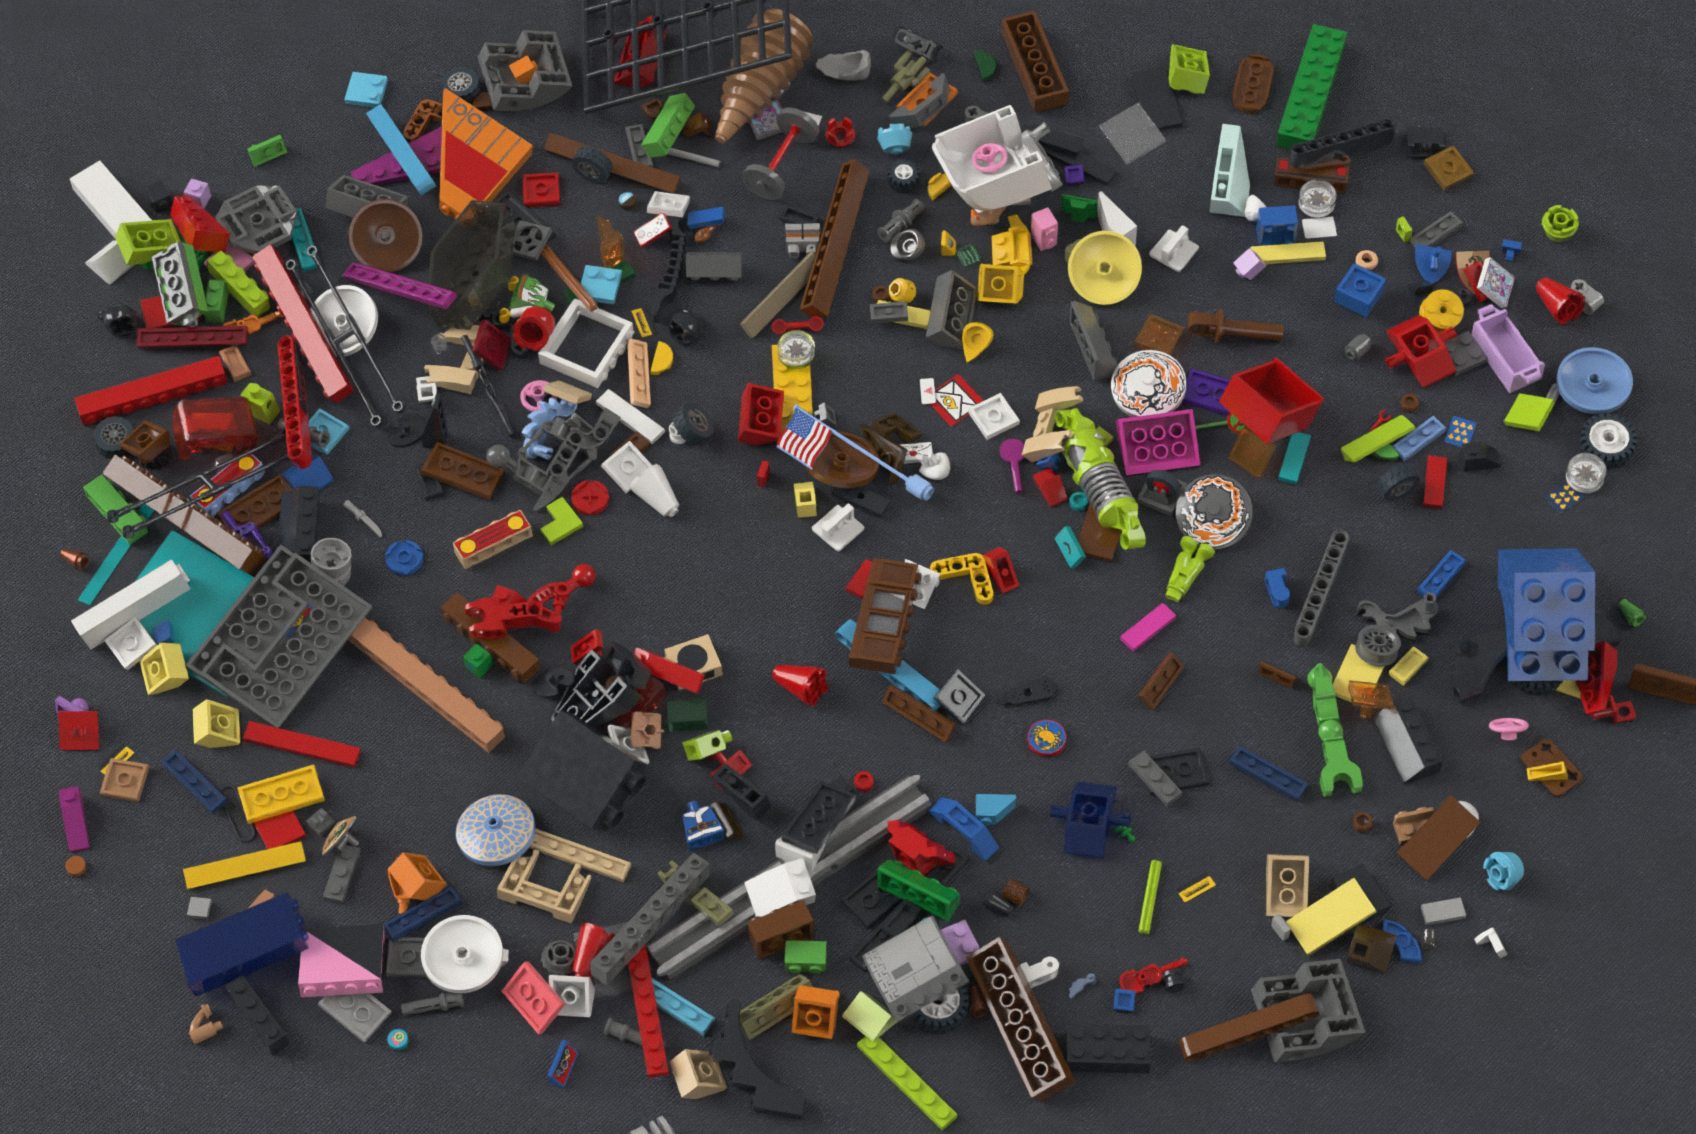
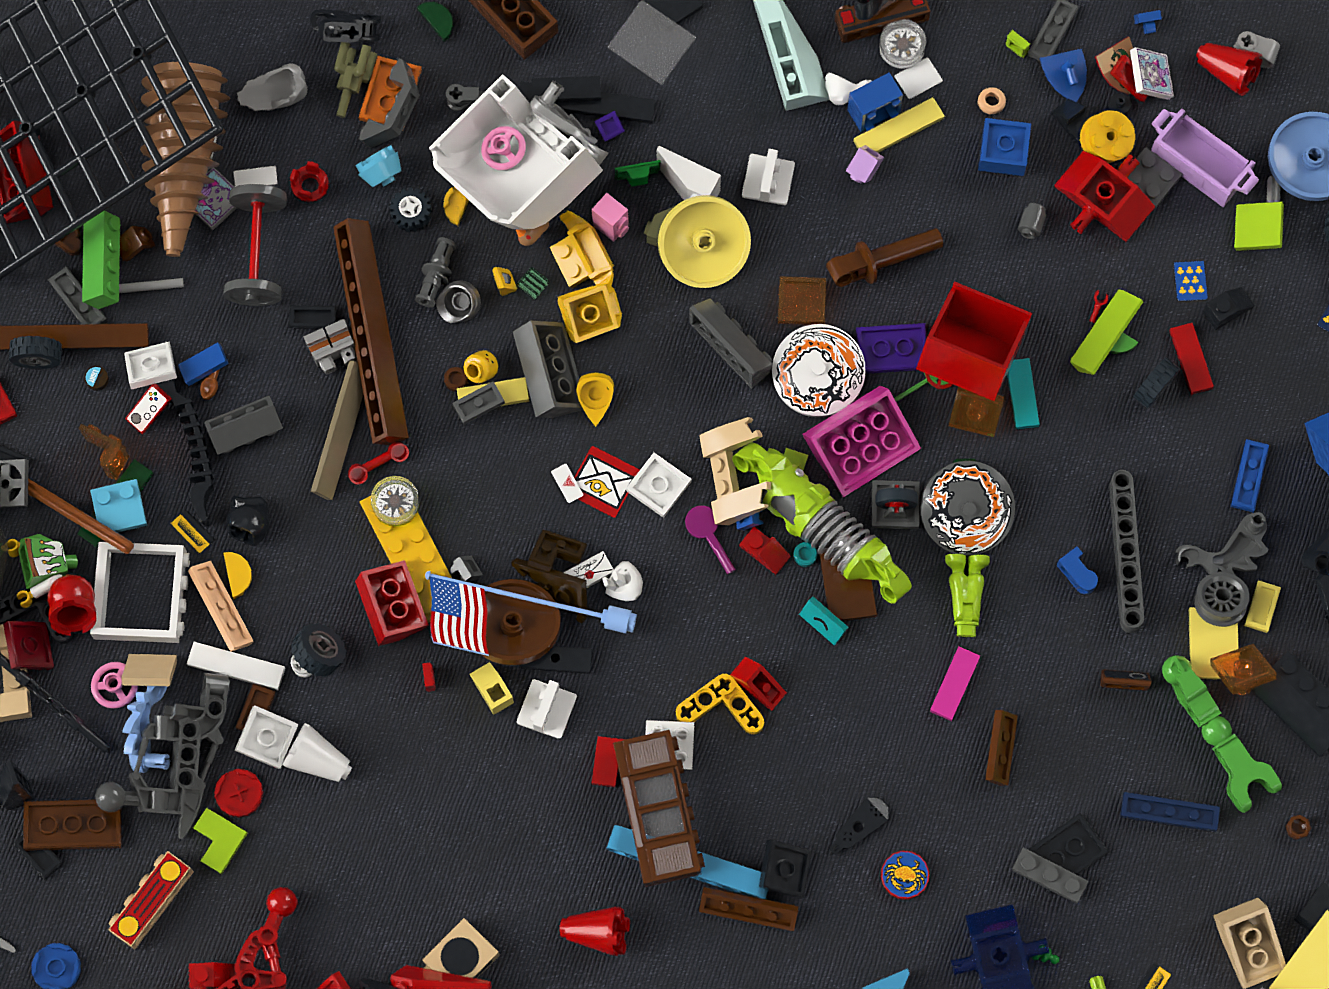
camera: 25 degrees left, 15 degrees up
medium blue tile [1392,416,1446,462] -> none
reddish brown tile [1400,394,1419,413] -> none

